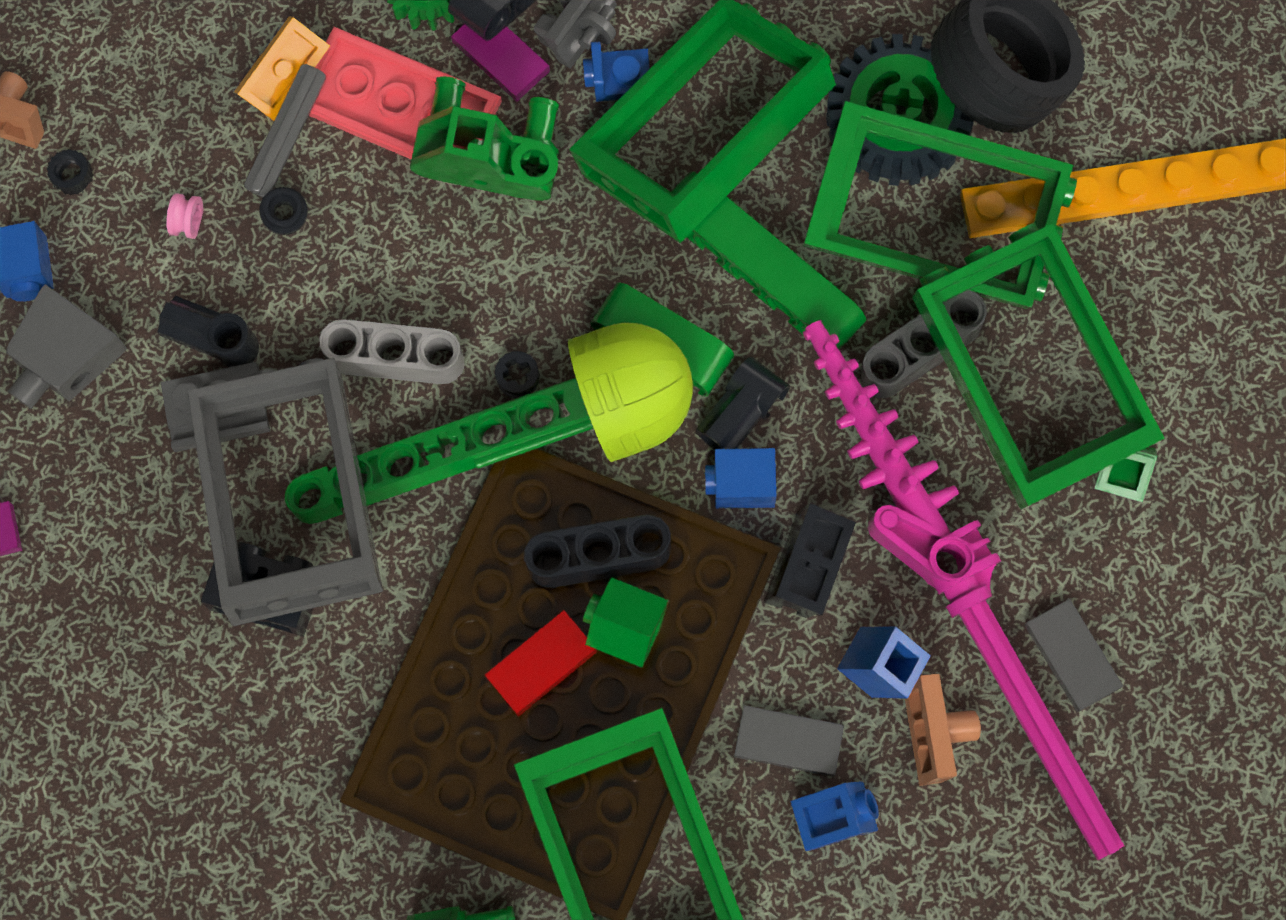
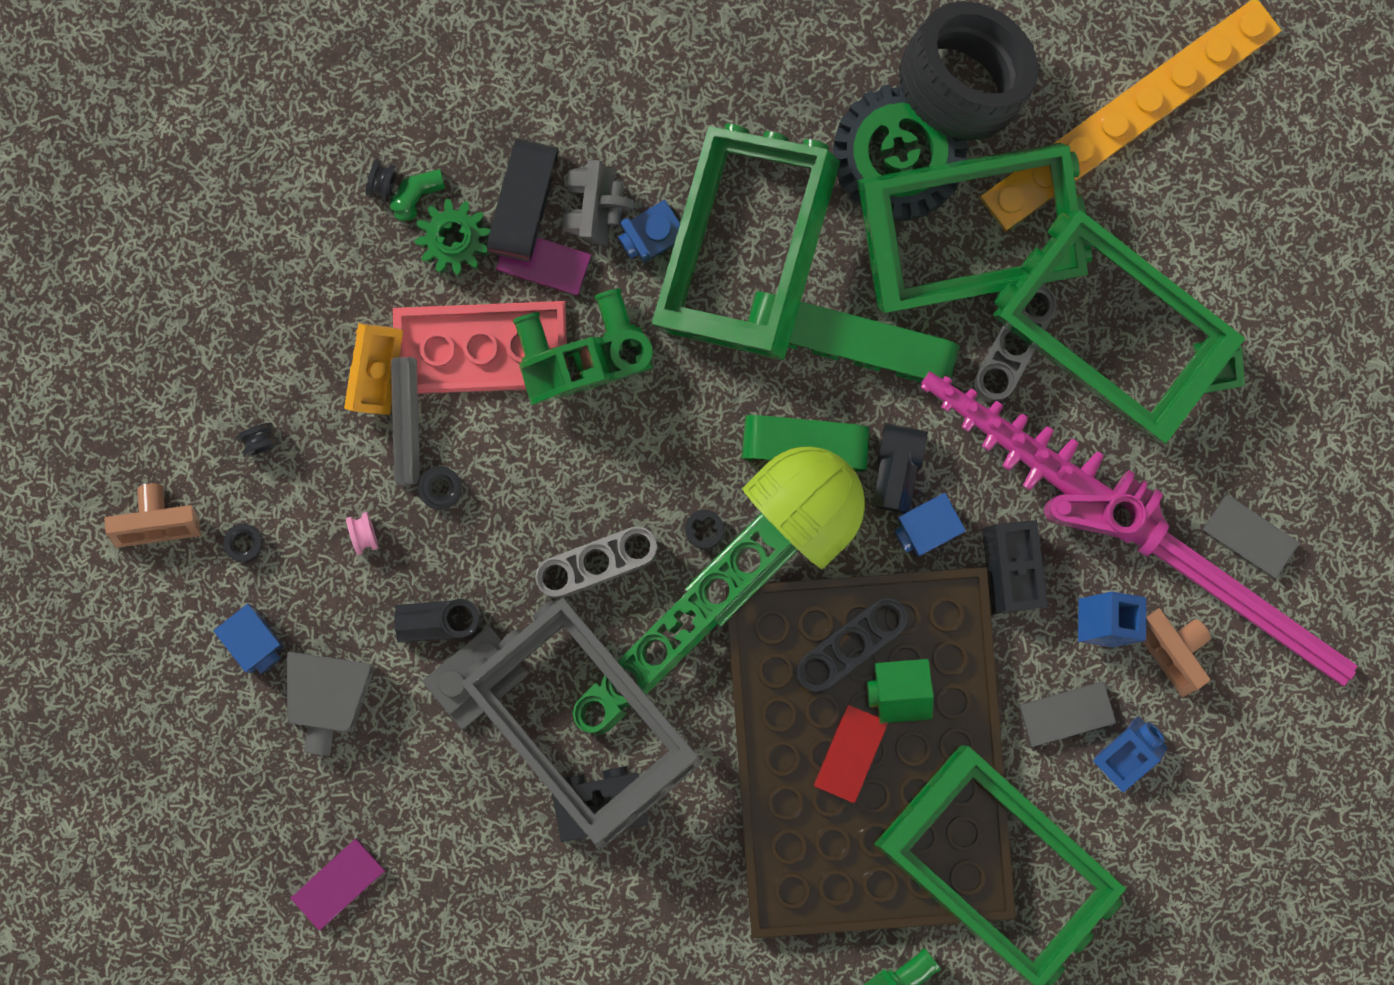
camera: 30 degrees left, 10 degrees up
none -> black bush [236,422,280,457]

